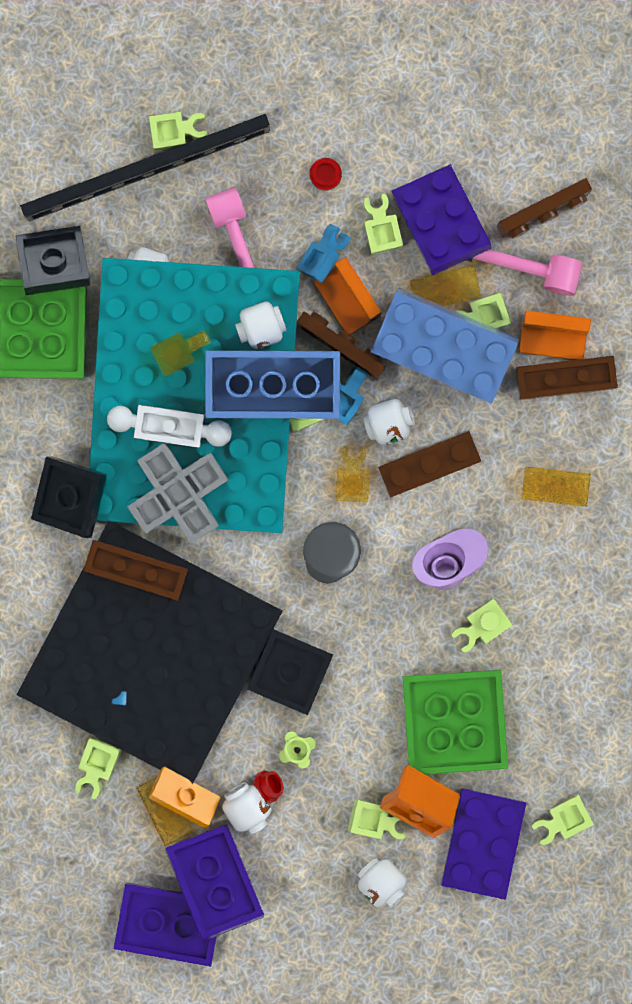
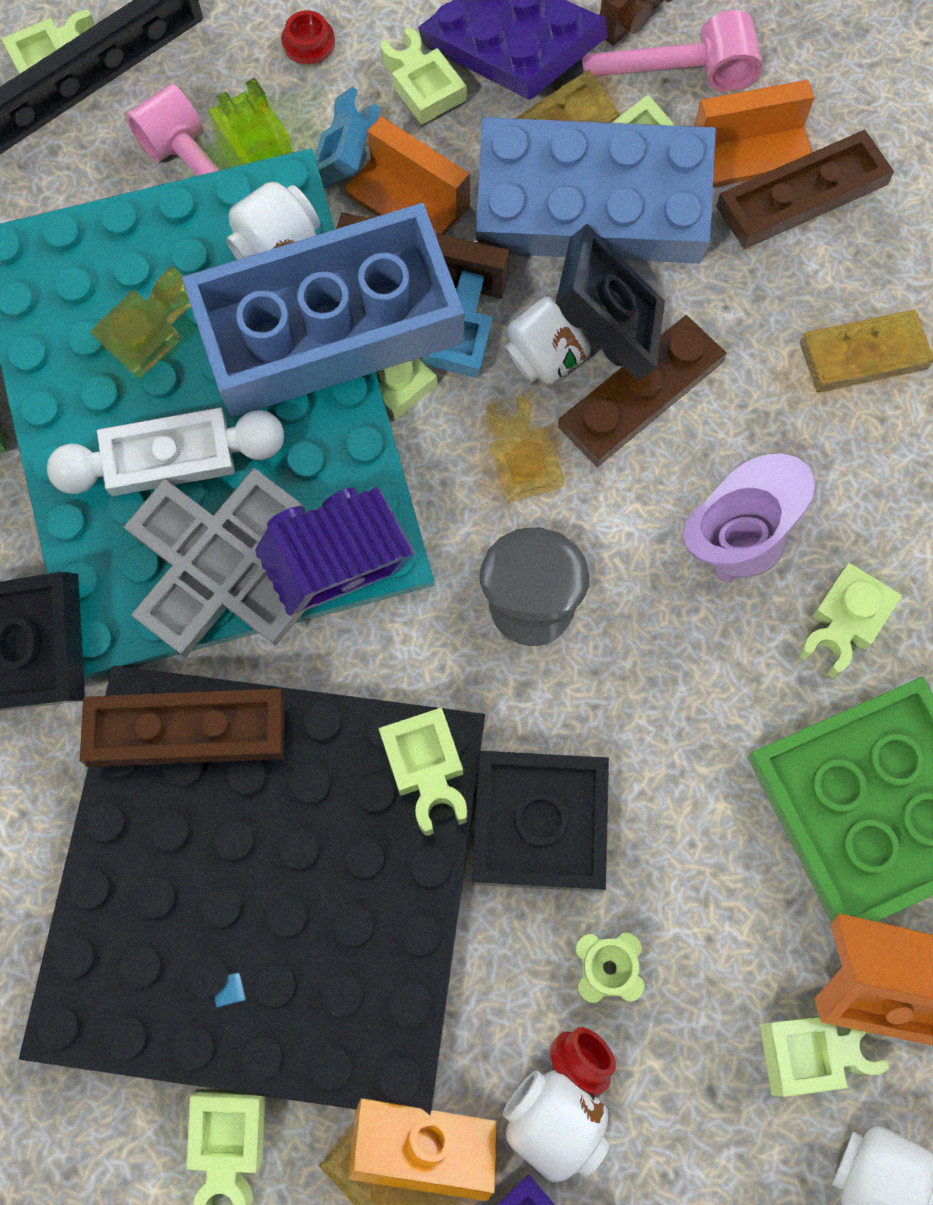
camera: 20 degrees left, 15 degrees down
none -> clear neon green brick [208,78,293,167]
none -> dark purple brick [255,487,415,616]
none -> yellowish green plate [379,707,467,836]
none -> black plate [555,224,665,381]

